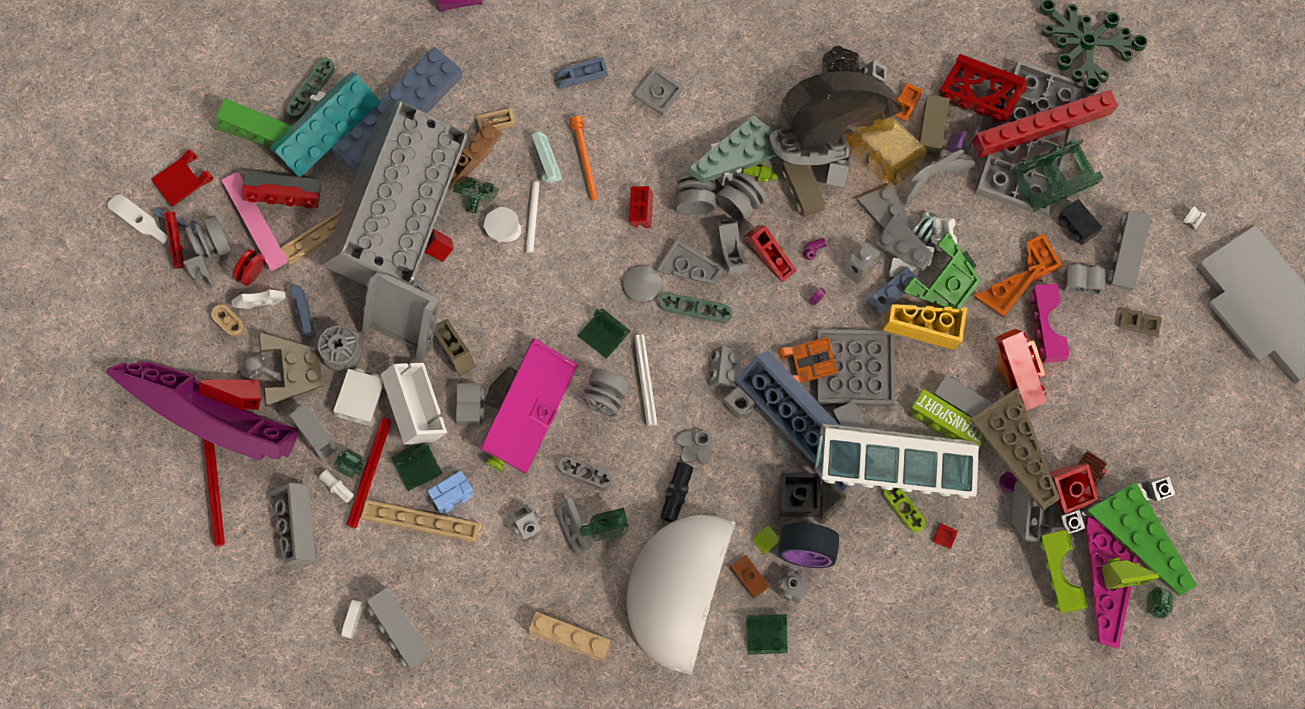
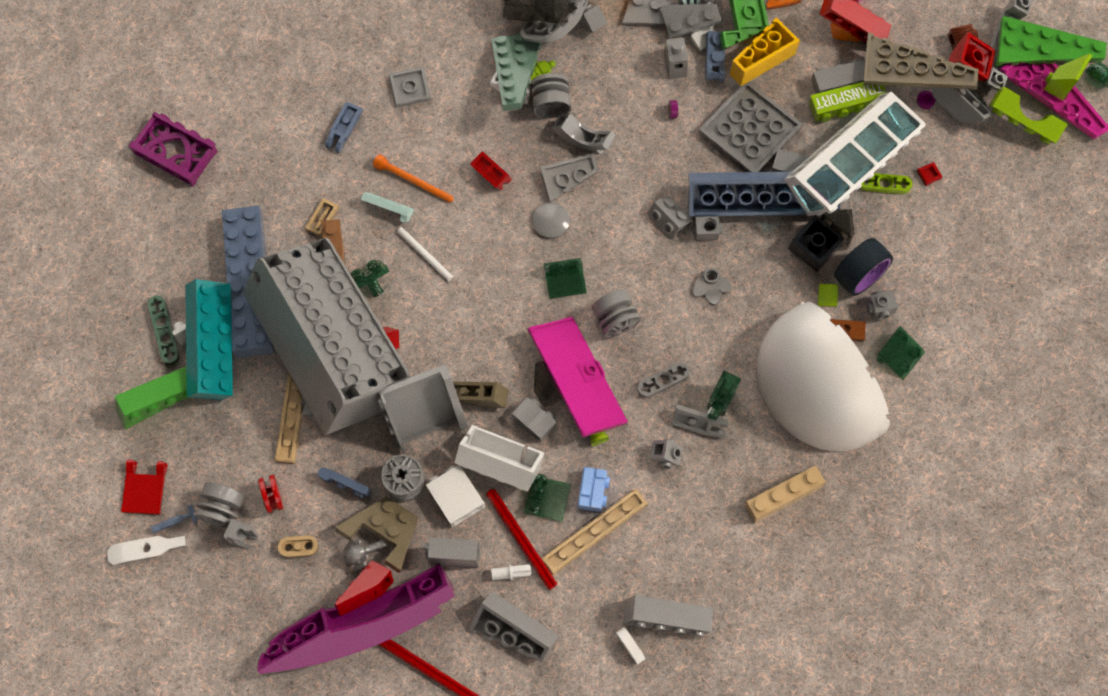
camera: 45 degrees left, 0 degrees up
red pin [163,211,185,269] -> none
bright pink tile [222,172,288,271] -> none
white tile [231,289,286,309] -> none
red piece [242,171,321,209] -> none
clear green head [334,449,364,478] -> none
white hat [483,207,521,243] -> none
white axle [634,334,657,426] -> none
sand green beam [659,293,732,323] -> none
black piece [660,462,694,523] -> none
light grey wheel [677,172,716,215] -> none
red slope [743,225,797,282] -> none
orange flag [778,337,838,383] -> none
dark tan brick [780,161,825,217] -> none
magenta arm [803,238,827,260] -> none

